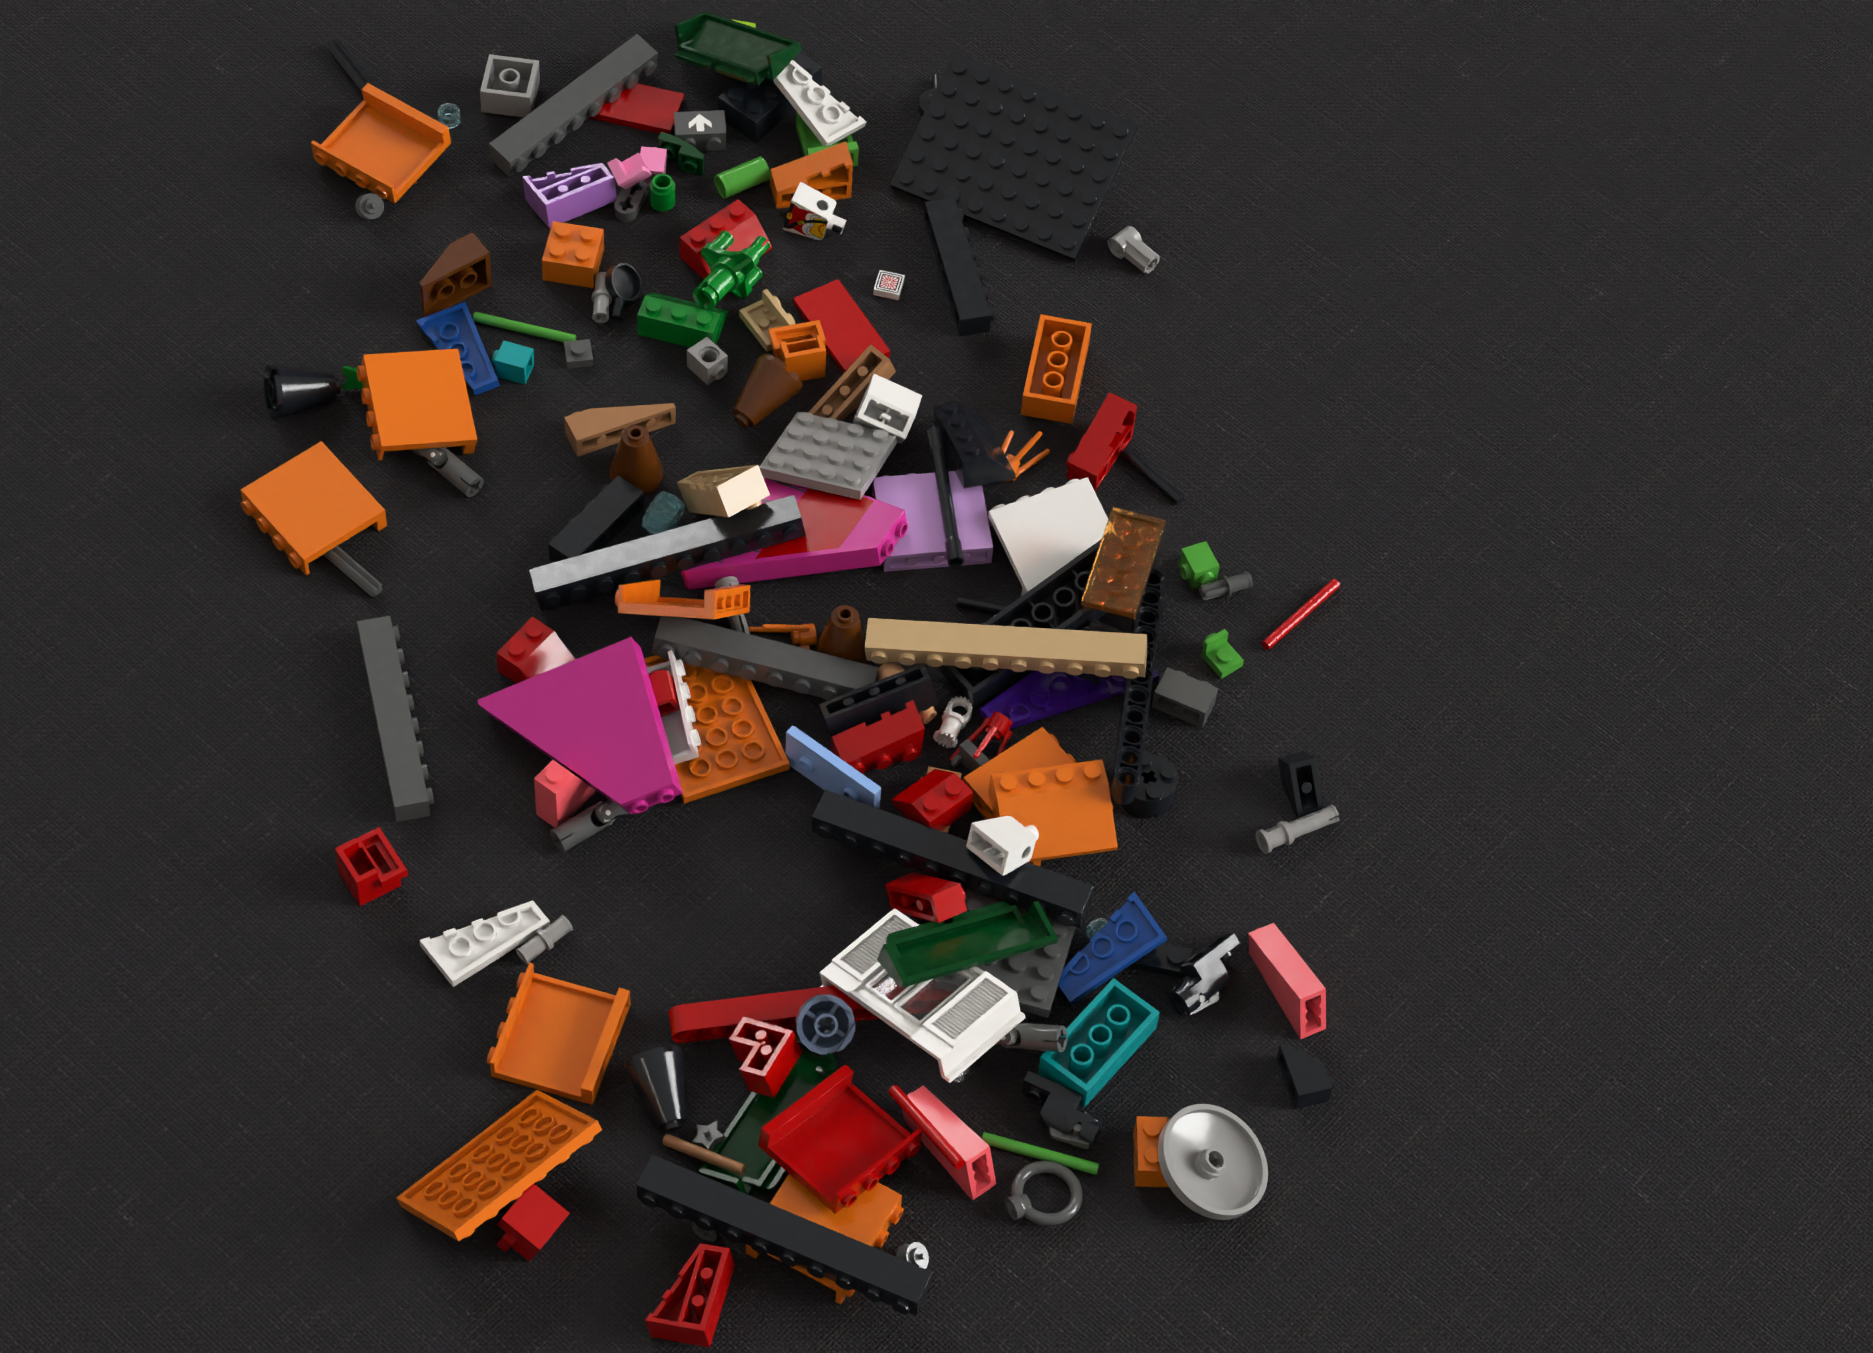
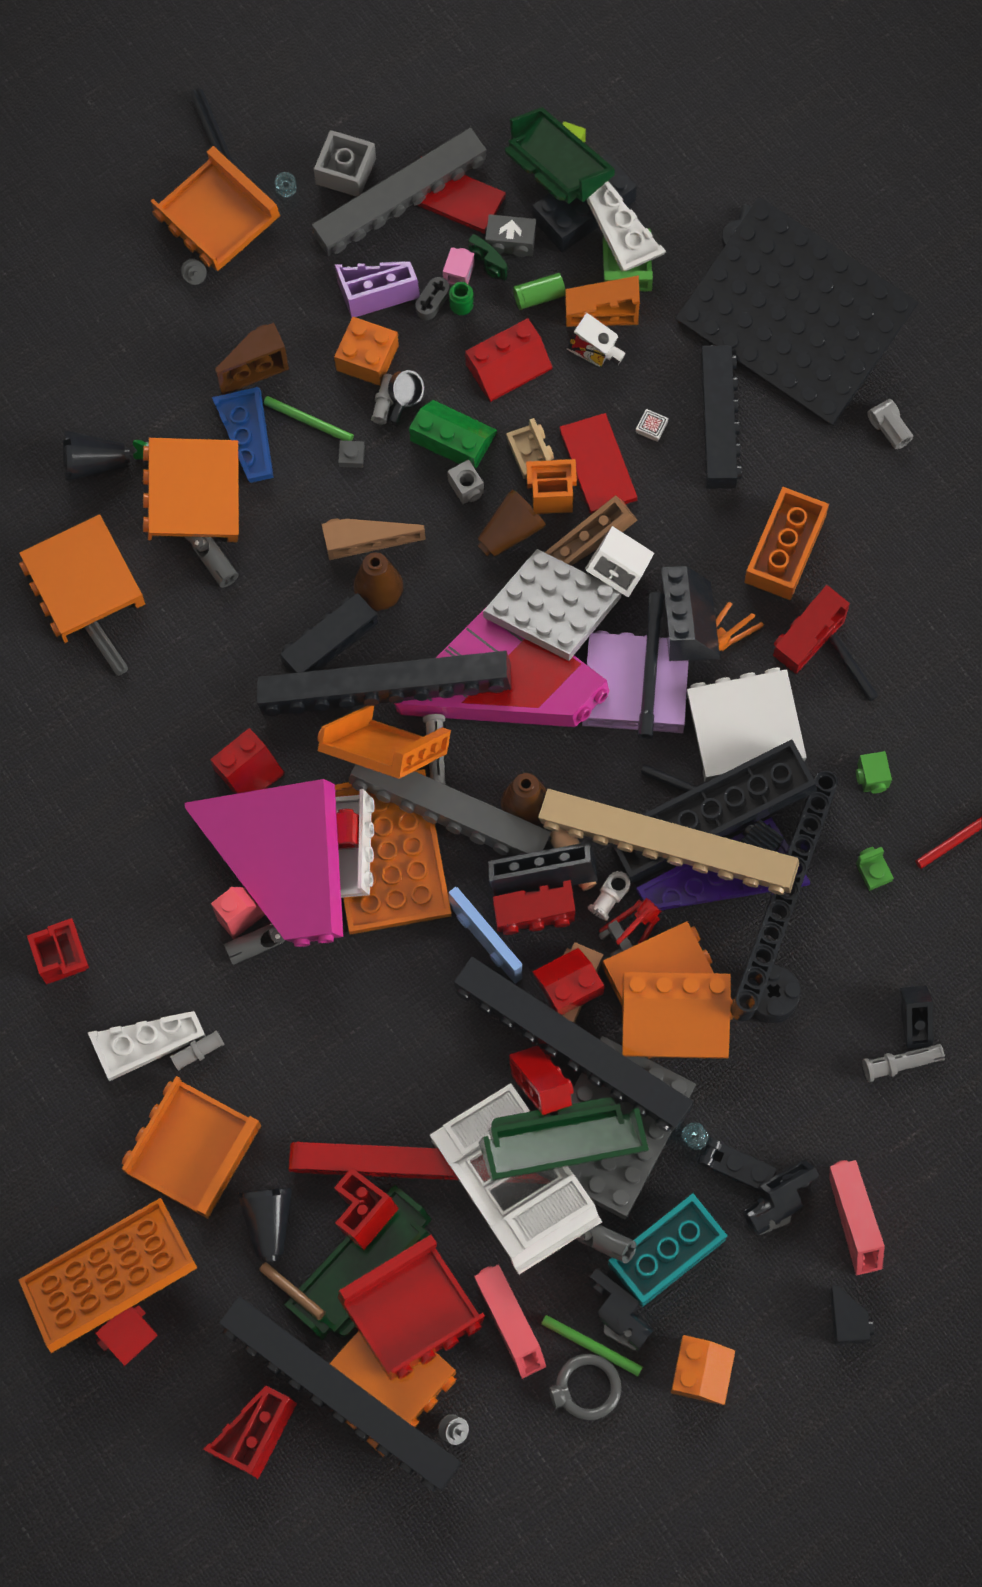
camera: 20 degrees right, 15 degrees up
dark grey brick [357,616,434,822] -> none
teal brick [492,340,534,384] -> none
bright pink panel [607,153,652,190] -> none
clear light blue gear [642,491,684,535] -> none
tan wedge [677,465,770,517] -> none
dark grey piece [691,1120,727,1151] -> none
green wheel [692,231,770,310] -> none
orange plant [749,623,817,650] -> none
sand blue cylinder [796,994,855,1055] -> none
red bar [888,1085,965,1169] -> none
white torso [966,816,1039,876] -> none
blue wing [1058,892,1168,1005] -> none
clear orange plate [1081,507,1166,619] -> none
dark grey brick [1152,667,1218,728] -> none
light grey dish [1158,1104,1268,1220] -> none
dark grey axle [1199,571,1253,600] -> none

